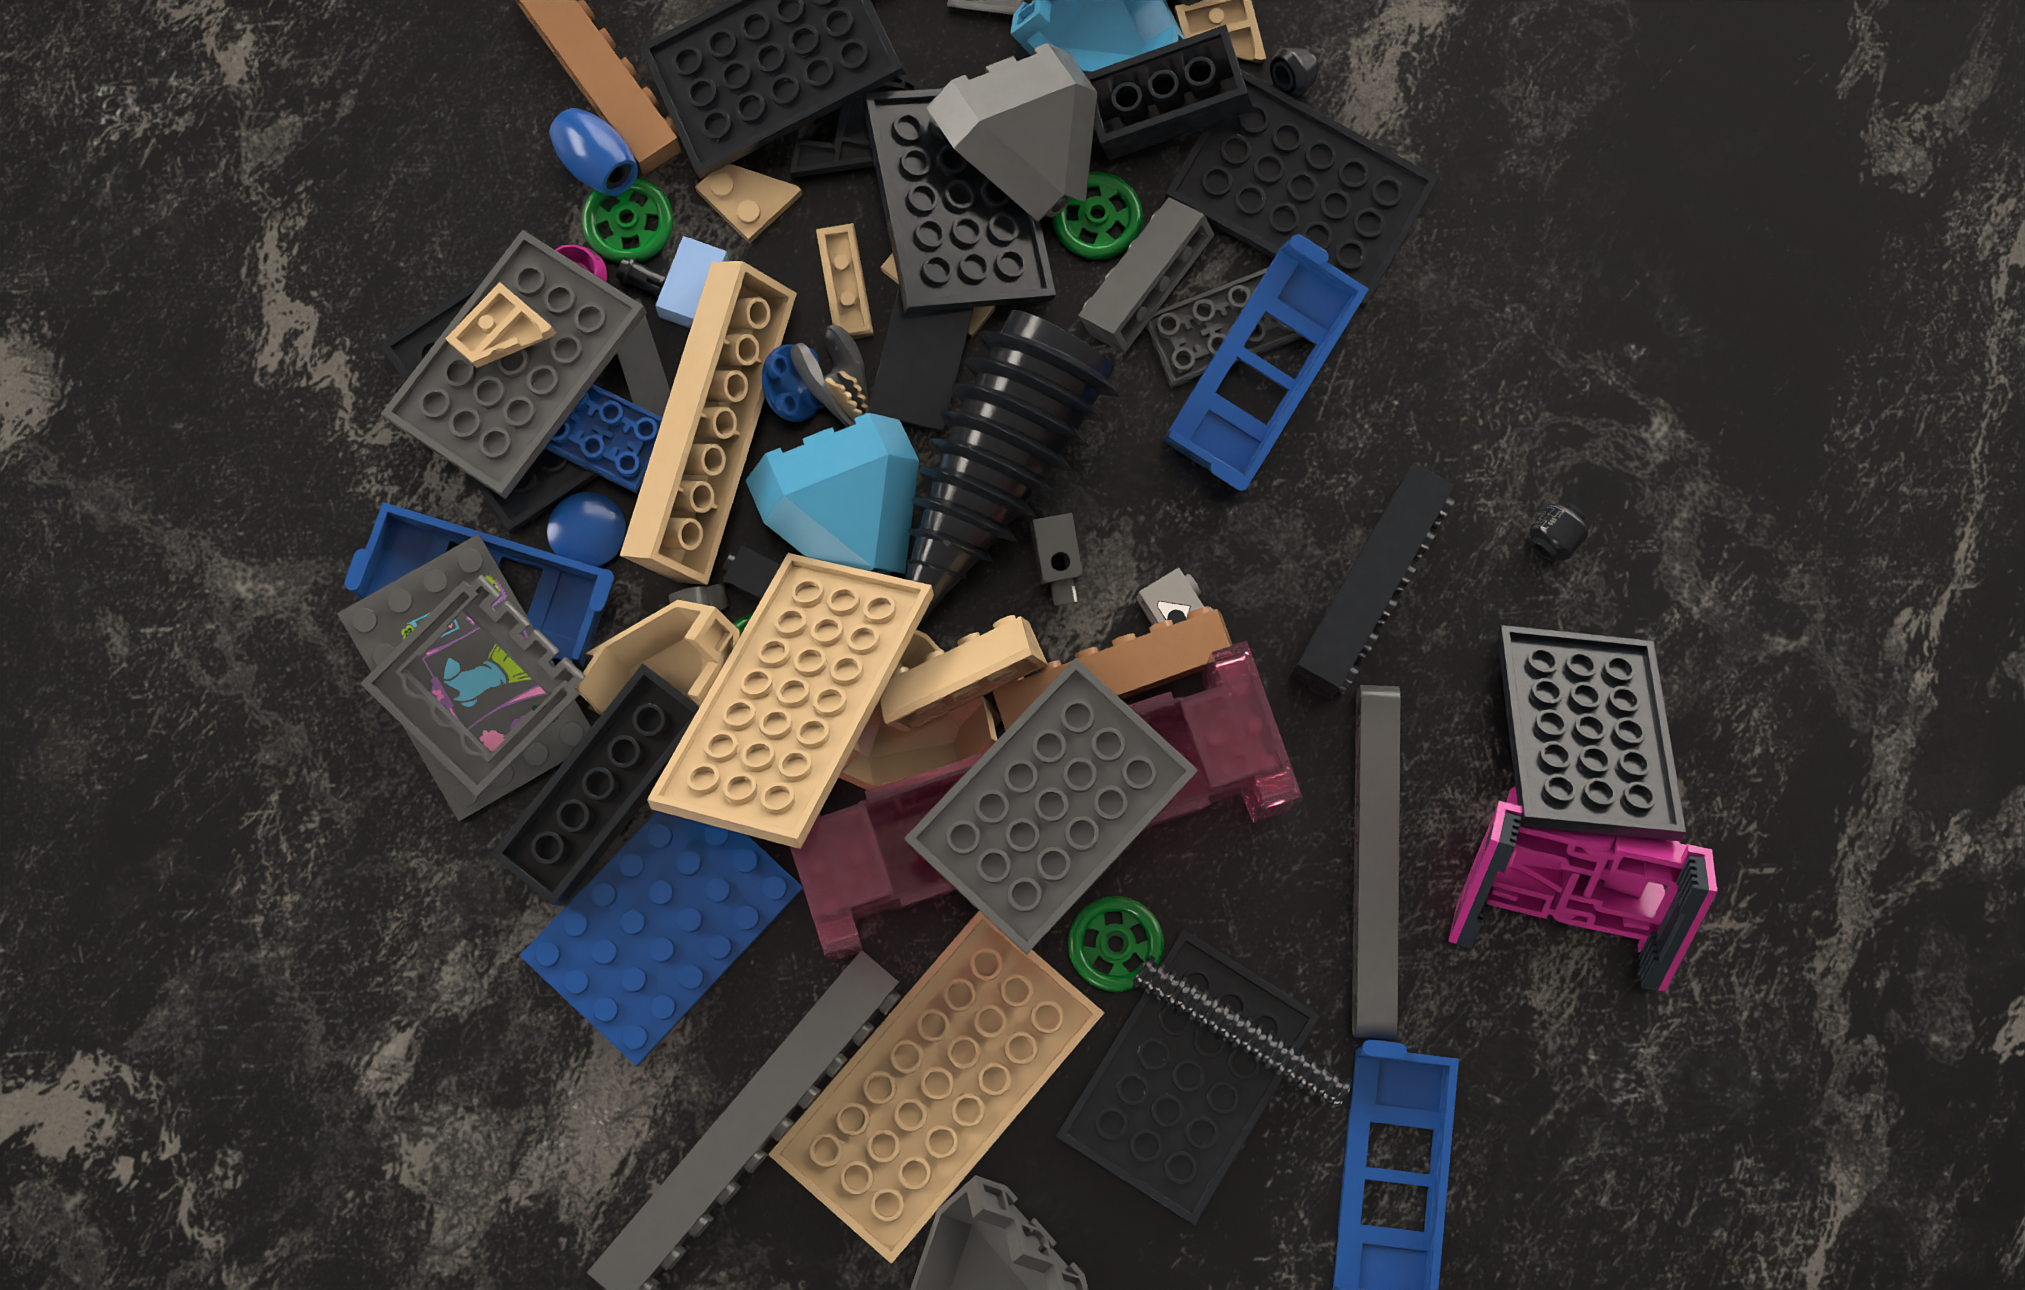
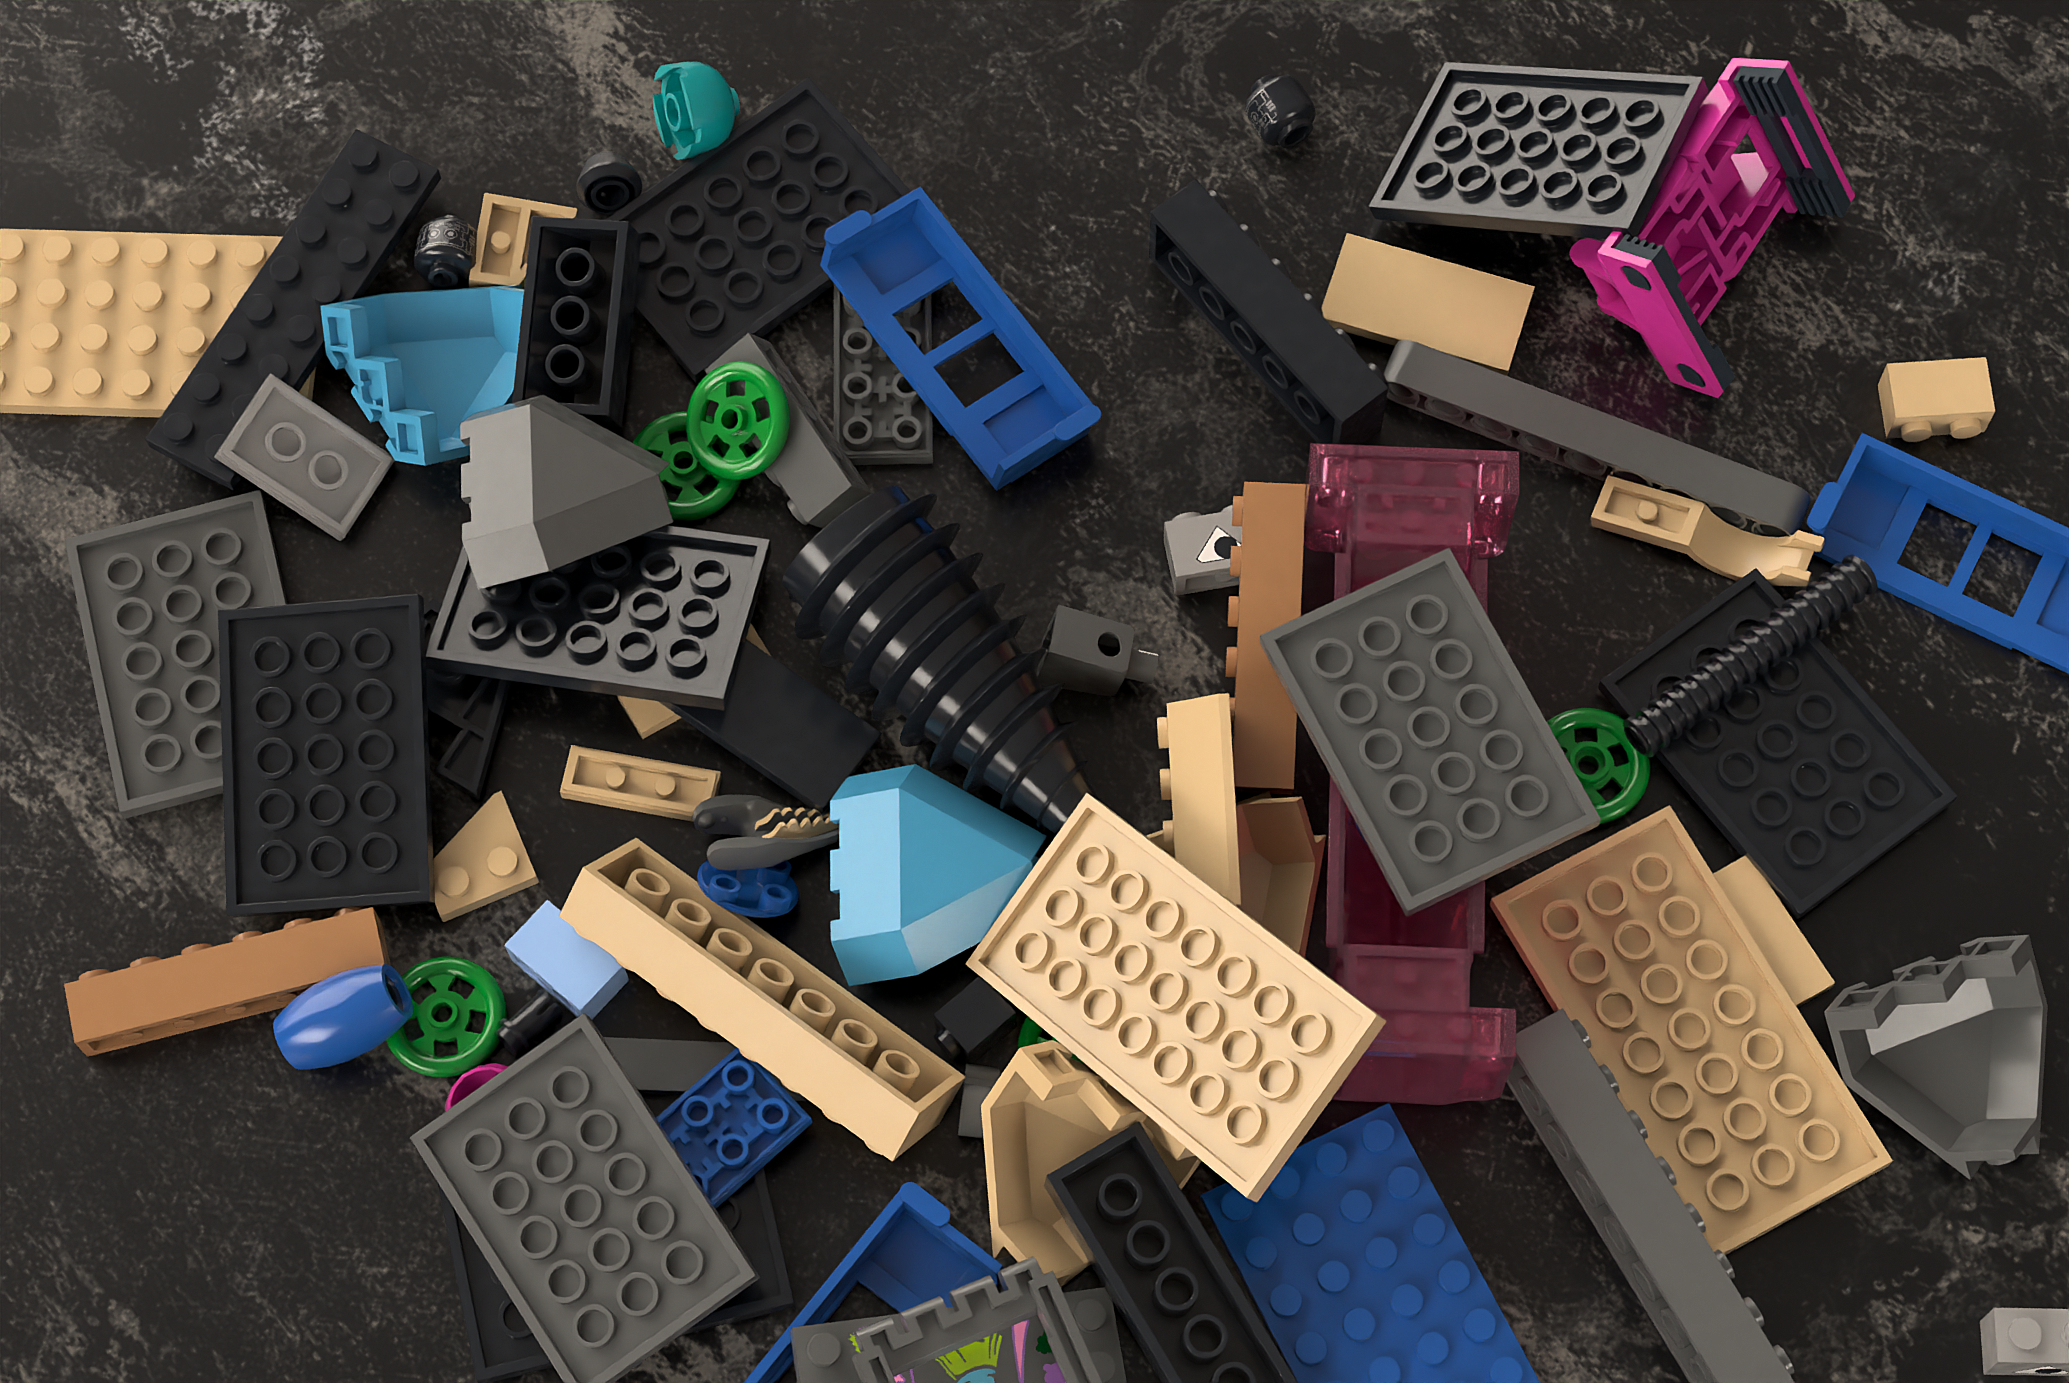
camera: 60 degrees left, 10 degrees down
tan wing [445,282,556,368] -> none
blue dish [547,492,626,568] -> none
none -> teal cylinder [653,62,740,160]
none -> green plate [686,361,790,480]
none -> tan tile [1321,233,1535,376]
none -> tan piece [1591,475,1825,586]
none -> tan tile [1713,856,1835,1008]
none -> tan brick [1878,357,1995,442]

